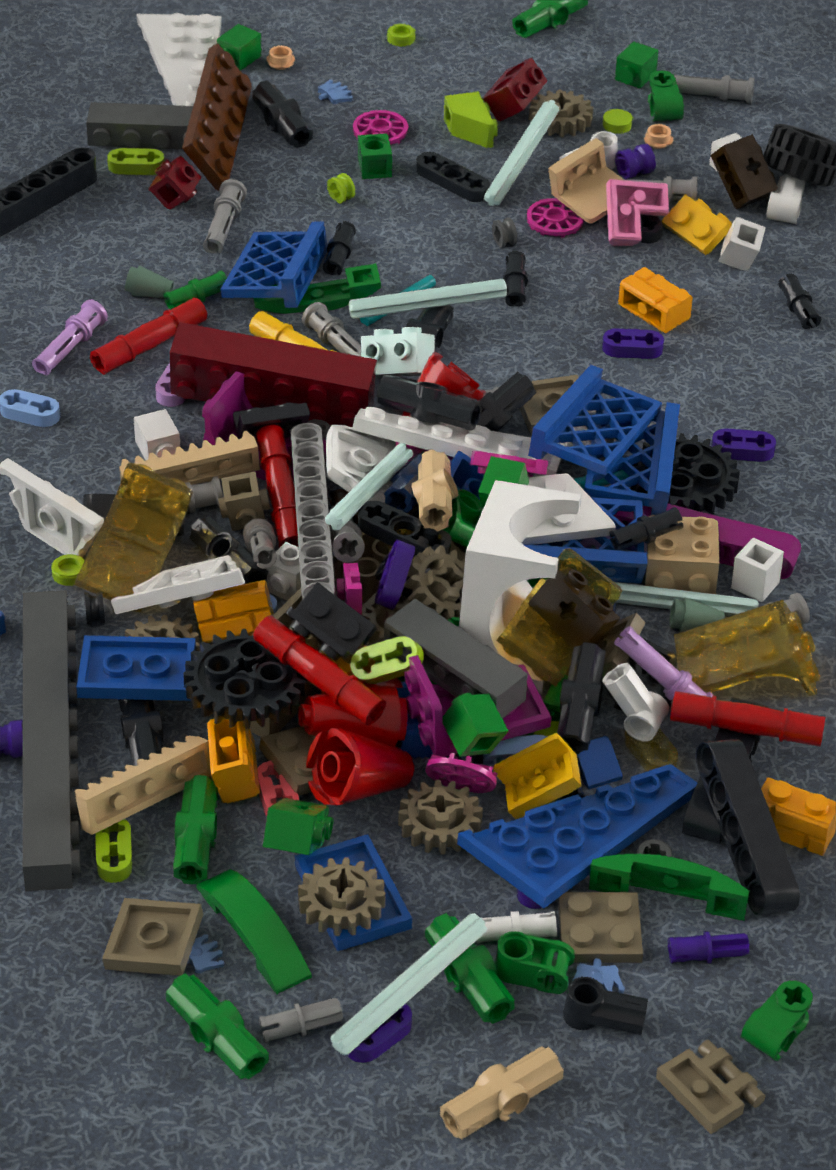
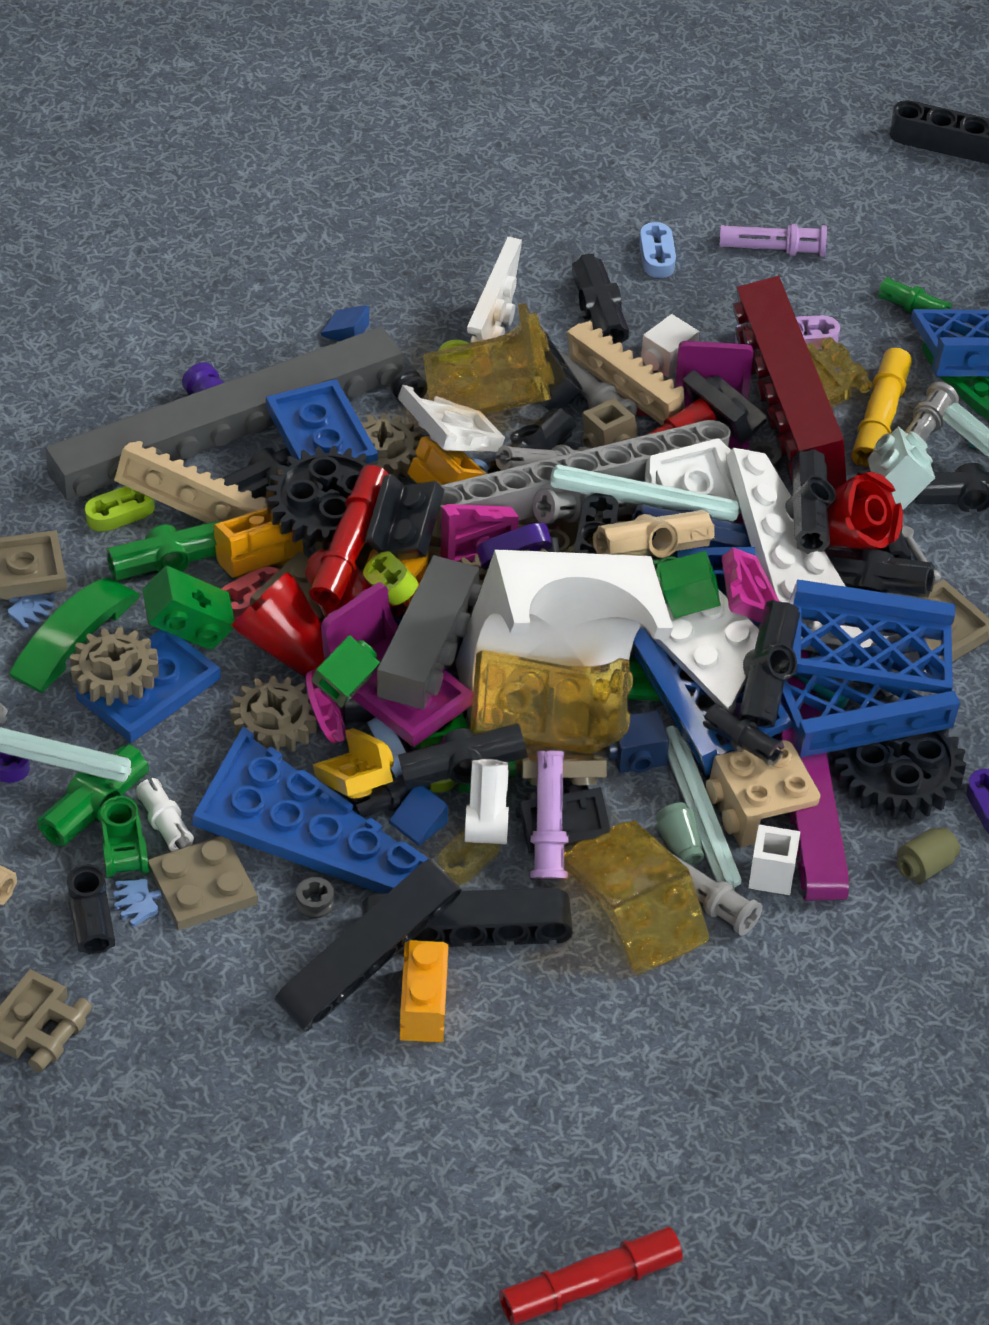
camera: 65 degrees right, 5 degrees up
red piece [90,297,207,375] -> none
sand green cone [125,265,174,299] -> none
dark brown brick [528,567,620,650] -> none
green slope [589,854,749,921] -> none
dark purple axle [667,931,750,964] -> none
red piece [670,691,826,747] -> none
green piece [741,980,813,1061] -> none
none -> black piece [572,254,629,344]
none -> black piece [739,600,801,728]
none -> olive brick [897,827,960,883]

